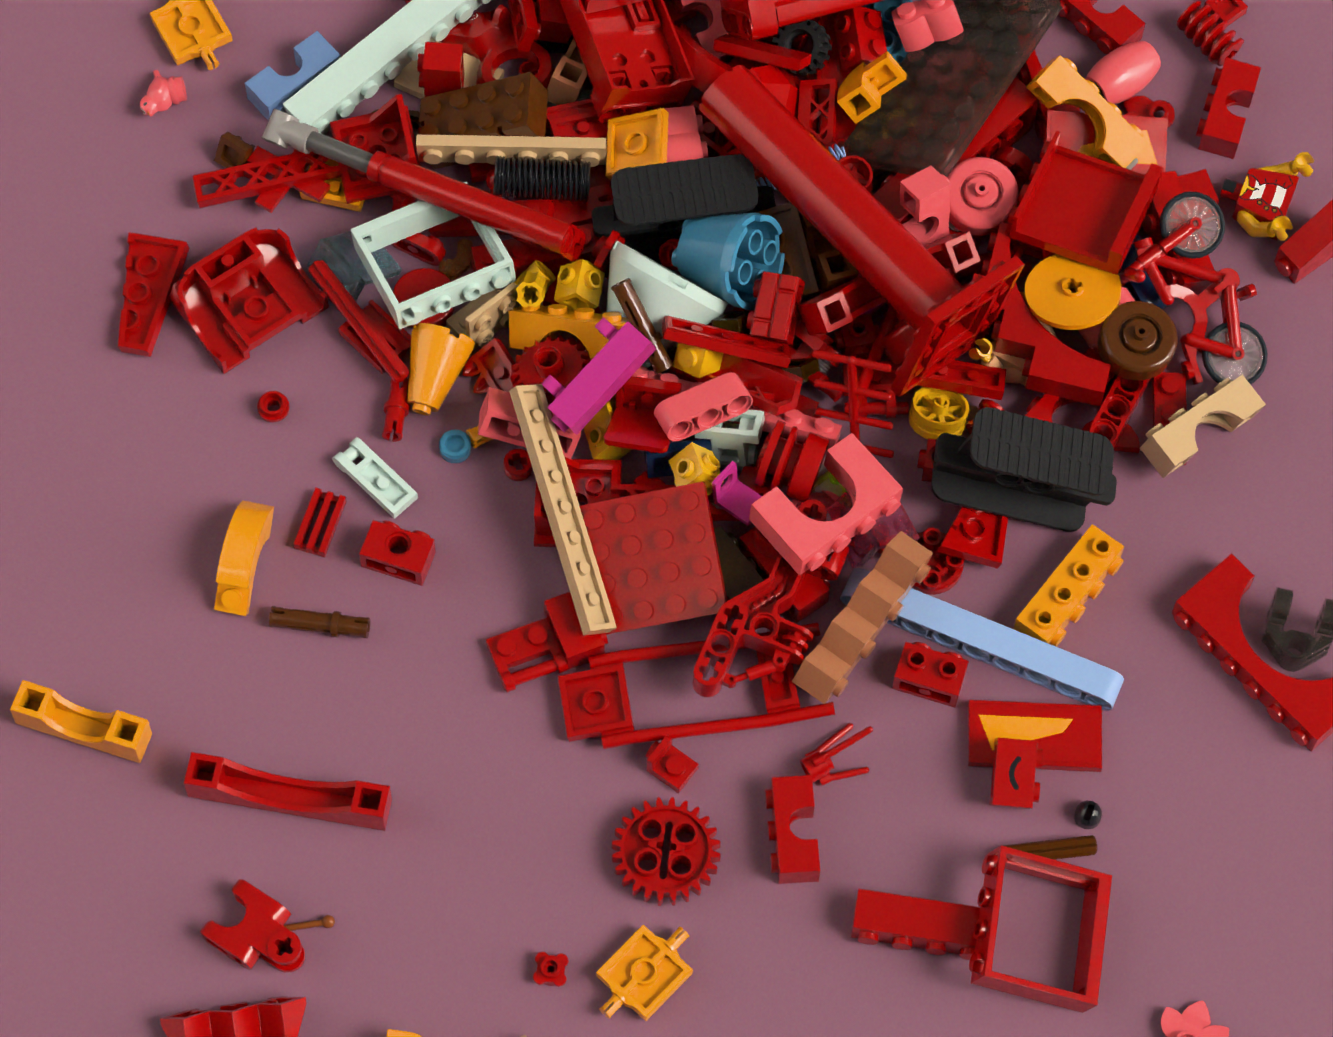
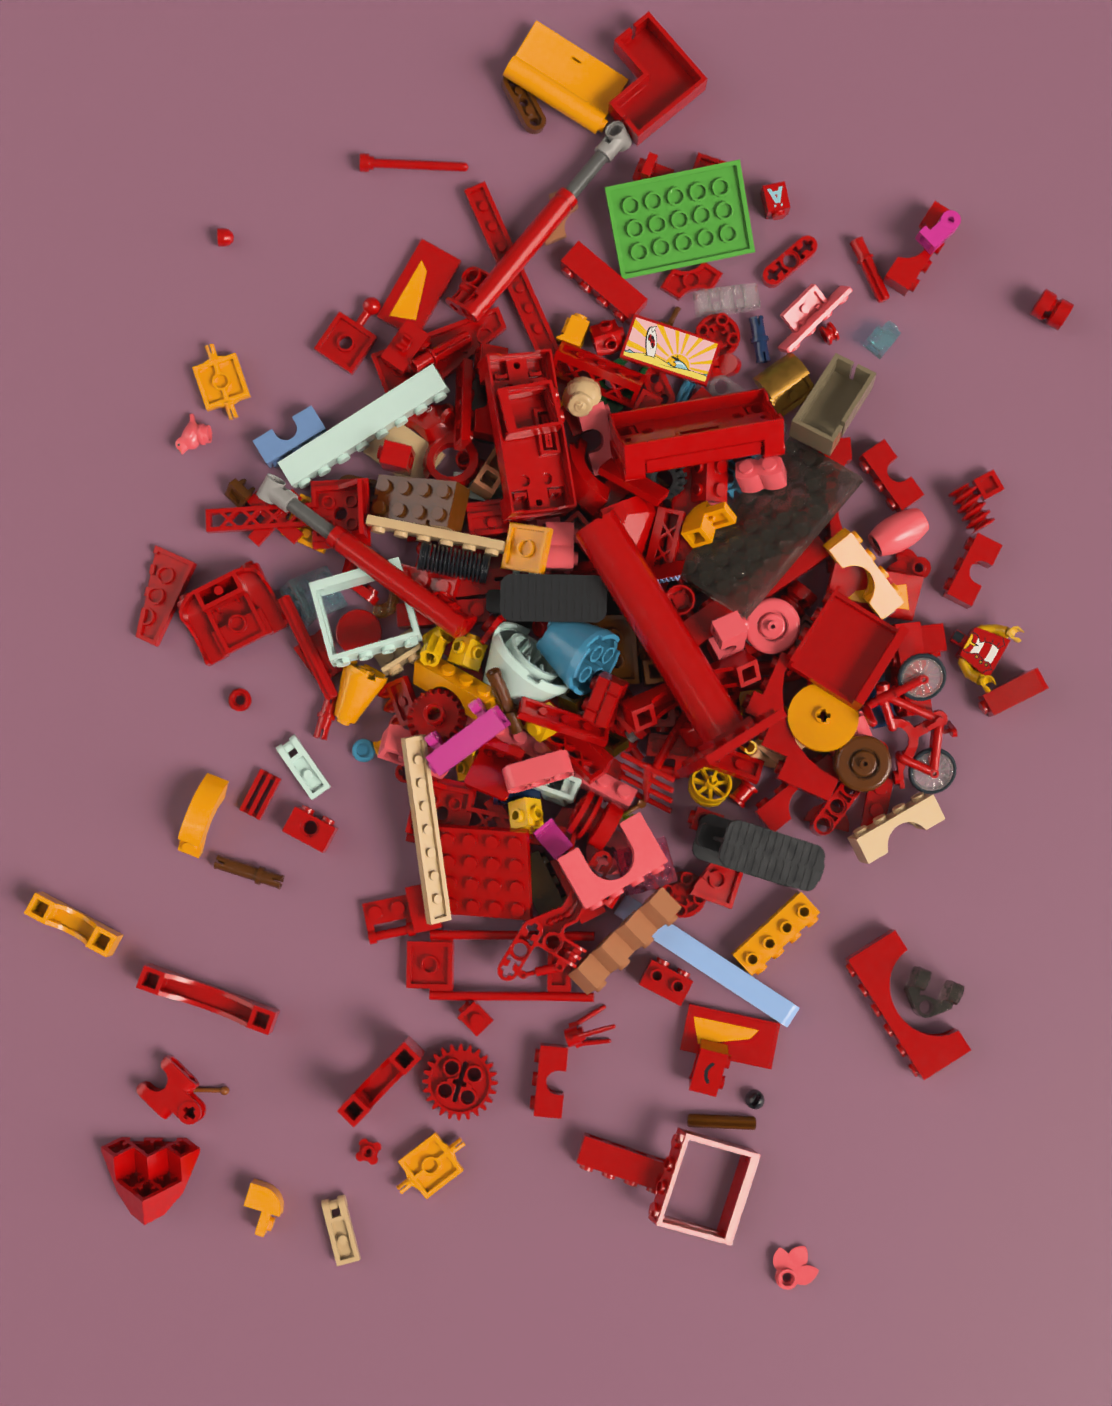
camera: 15 degrees right, 20 degrees up
none -> red arch [337,1036,425,1128]

